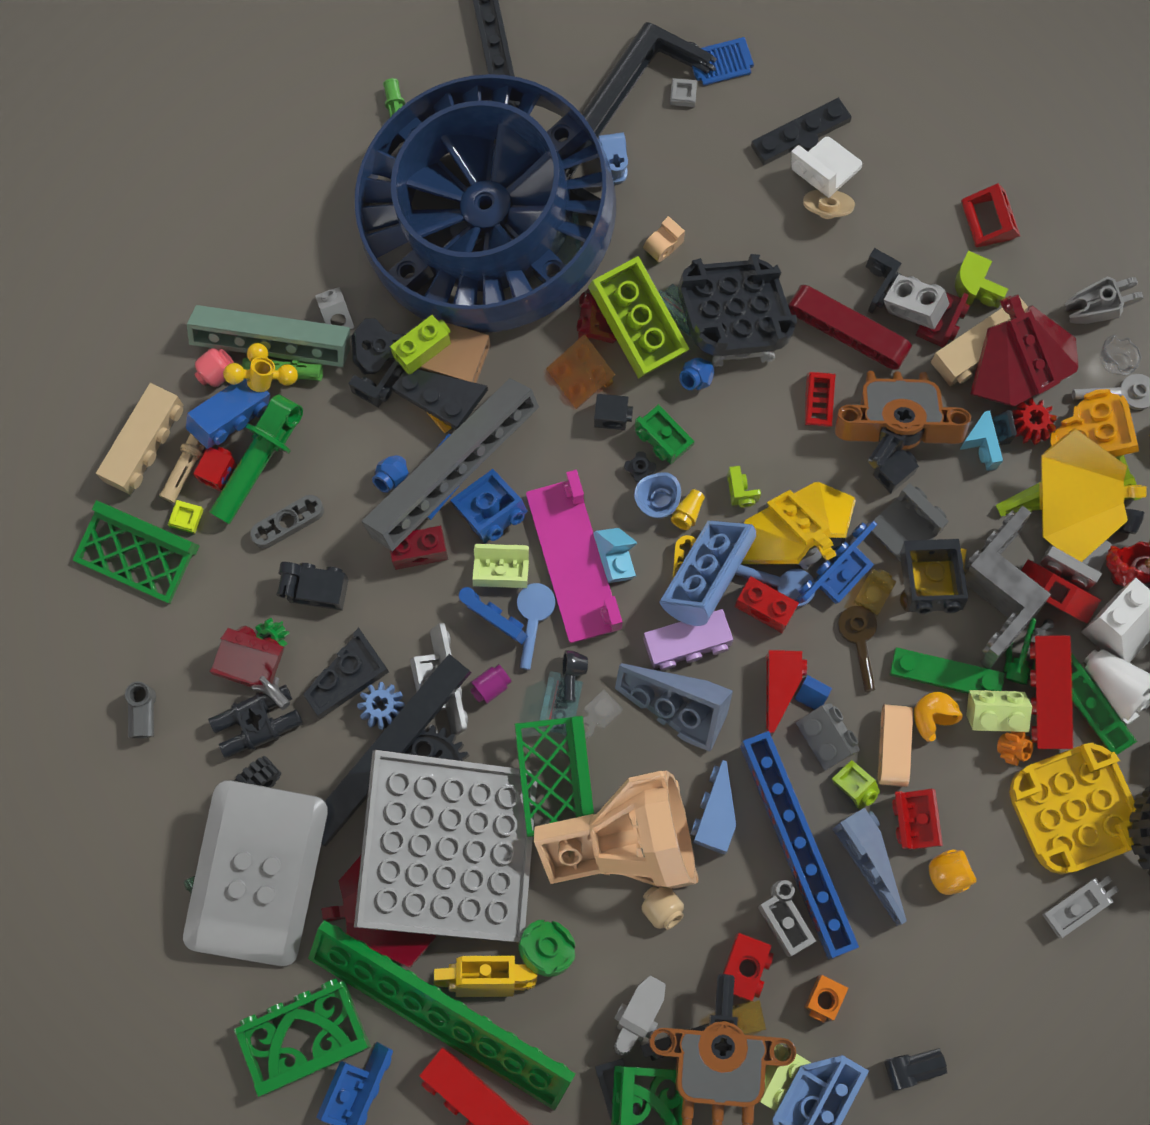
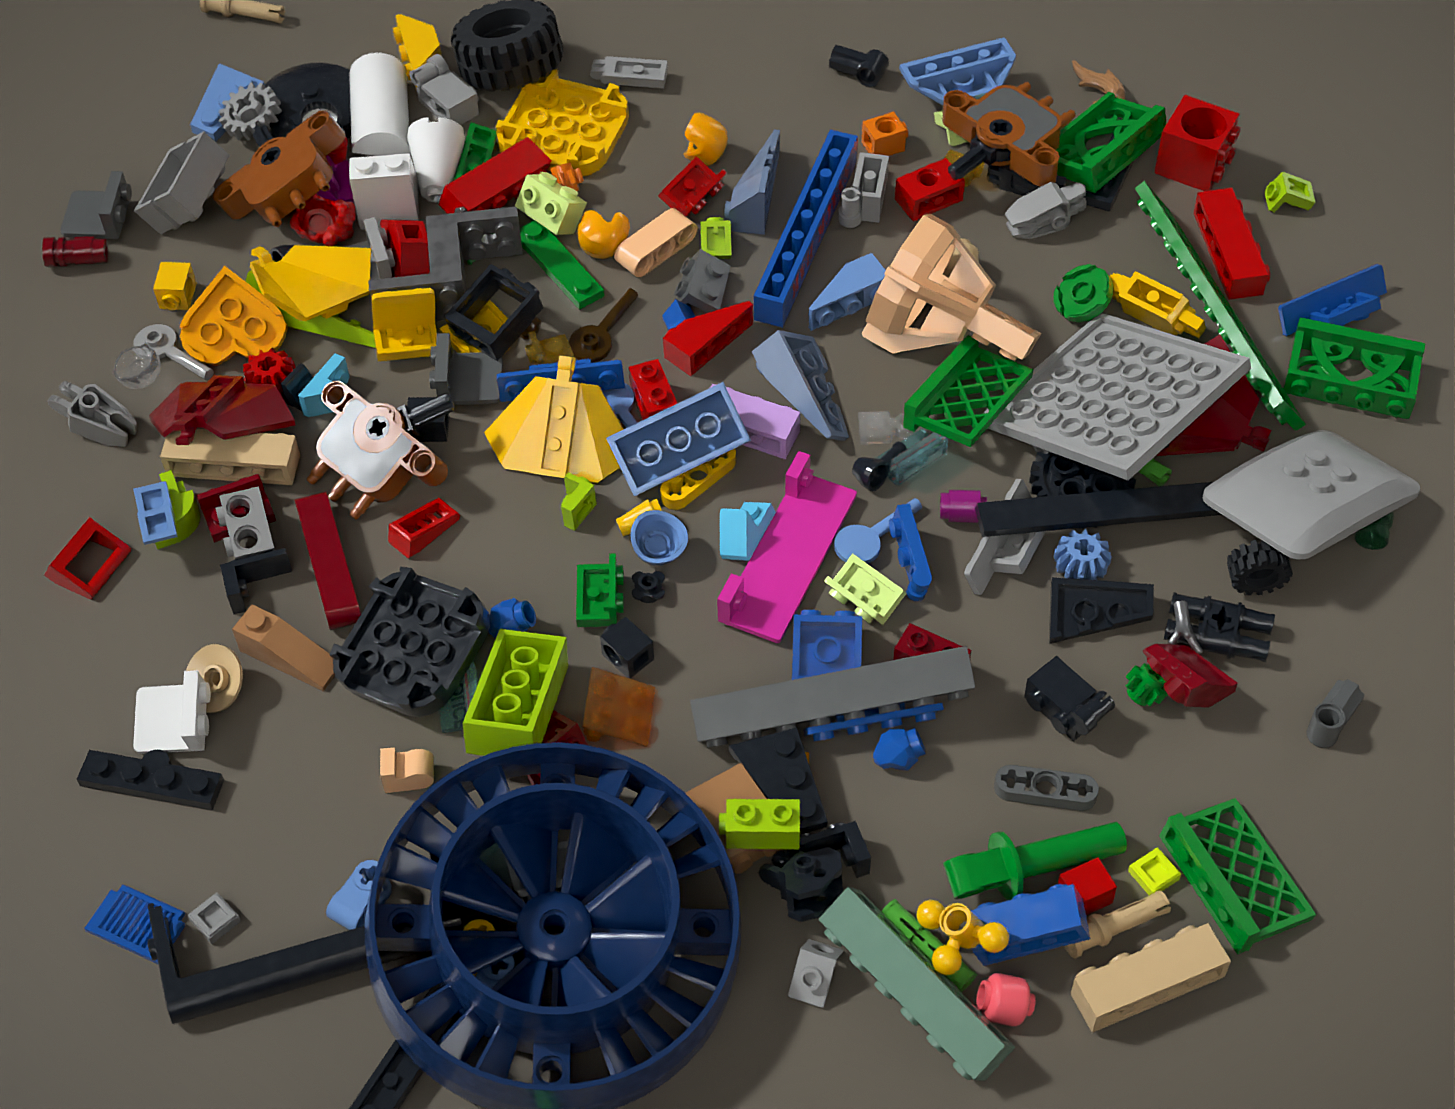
camera: 140 degrees left, 20 degrees down
none -> medium blue slope [133,481,178,545]
none -> medium nougat slope [232,604,335,691]
none -> yellow bracket [372,288,437,362]

